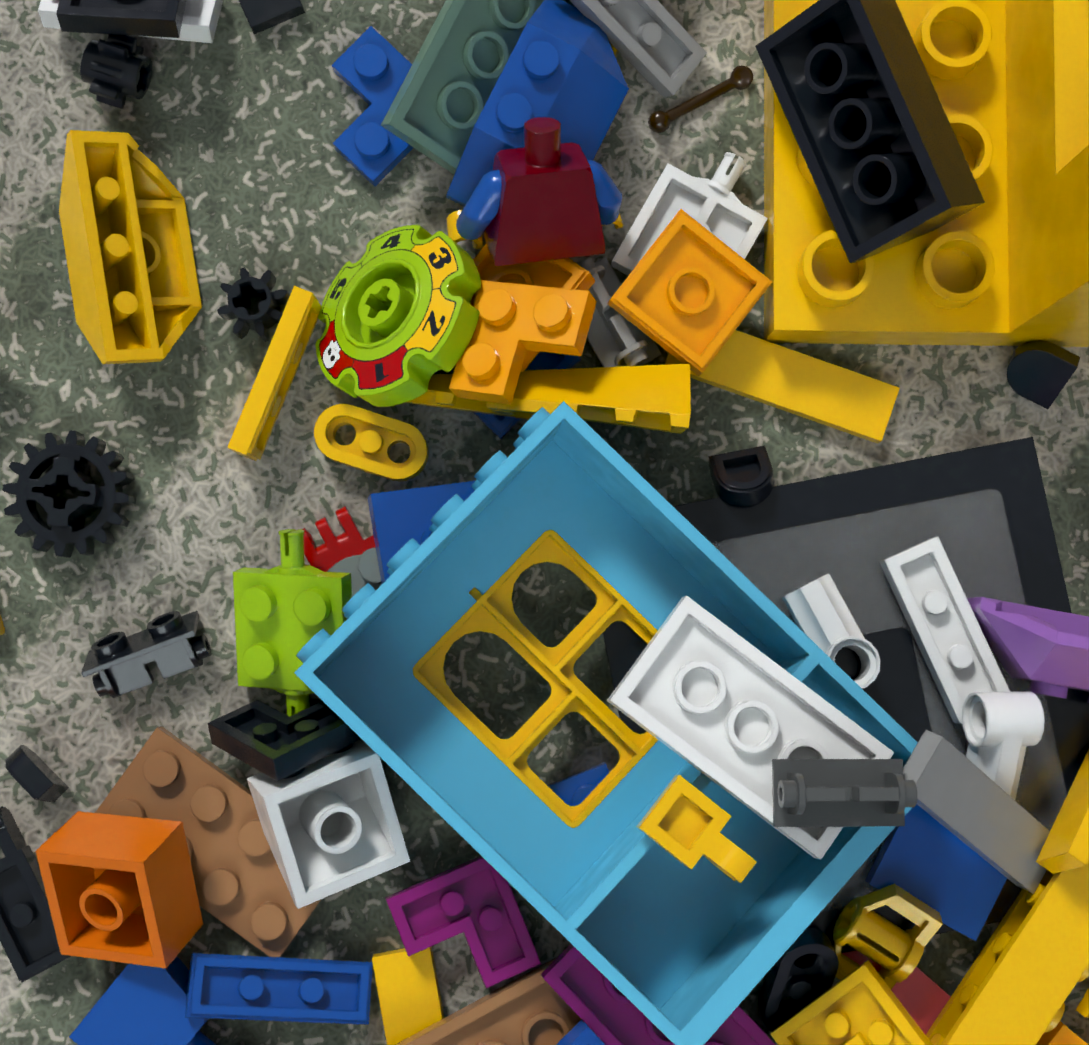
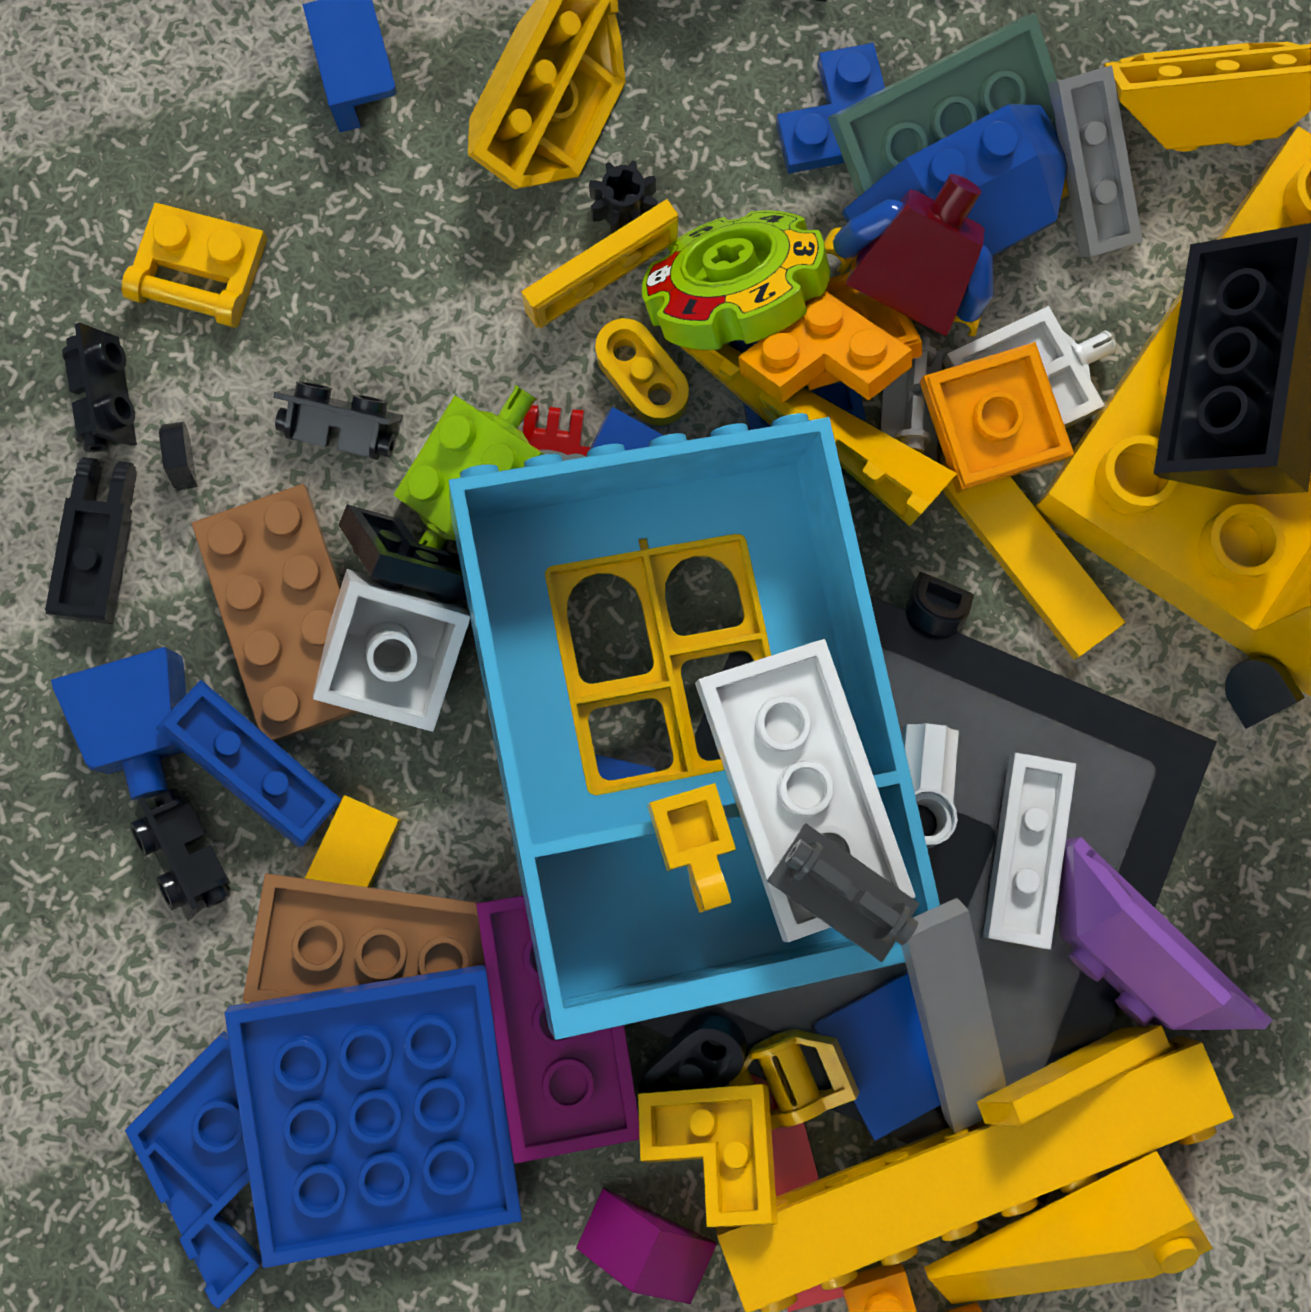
camera: 35 degrees right, 5 degrees down
black gear [2,430,136,558] -> none
orange brick [35,811,203,969] -> none
magenta plate [385,856,541,988] -> none
dark brown hinge [648,66,753,133] -> none
white piece [962,691,1045,800] -> none

